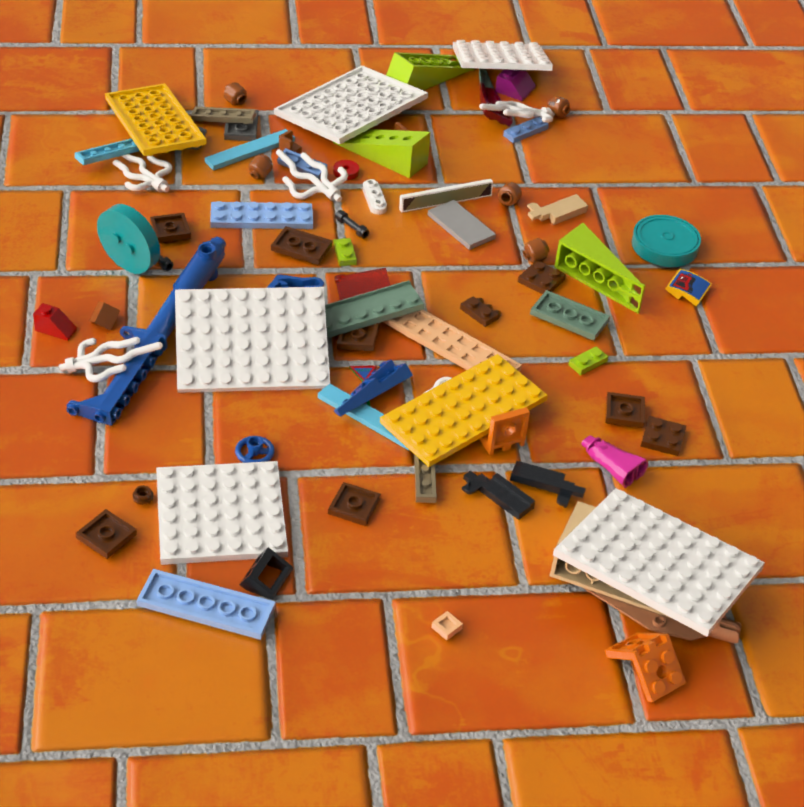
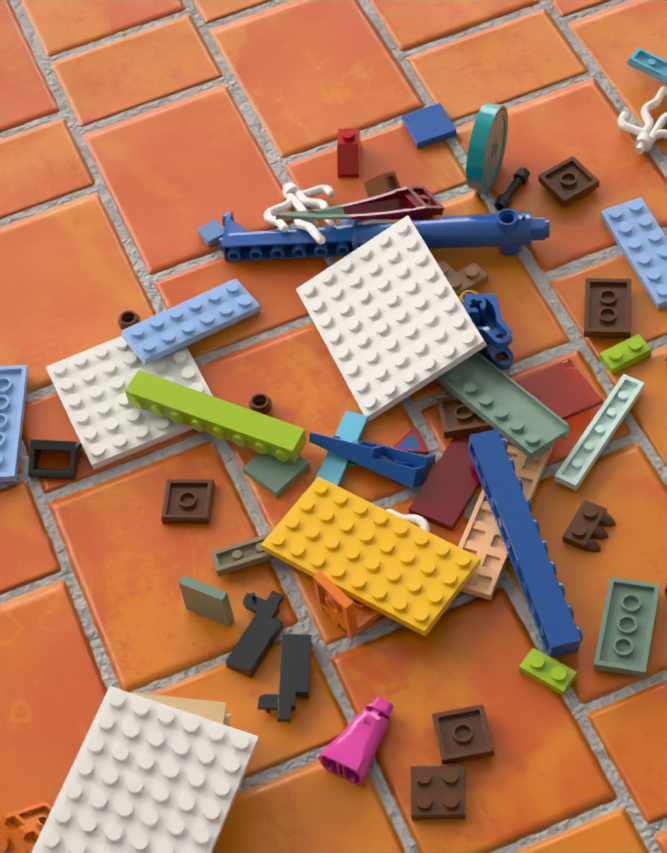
camera: 85 degrees right, 10 degrees up
reddish brown plate [76,509,137,559] -> none
blue piece [235,436,275,463] -> none
light nougat plate [431,611,463,640] -> none
none -> light blue plate [121,278,260,365]
none -> lime brick [125,370,307,464]
none -> tile [179,575,234,626]
none -> medium blue tile [197,219,224,247]
none -> sand green tile [243,453,310,498]
none -> reddish brown plate [249,393,272,415]
none -> dark red plate [276,186,444,220]
none -> blue tile [402,103,457,149]
none -> dark red tile [409,438,481,531]
none -> blue brick [468,429,583,658]
none -> light aqua plate [555,374,645,491]

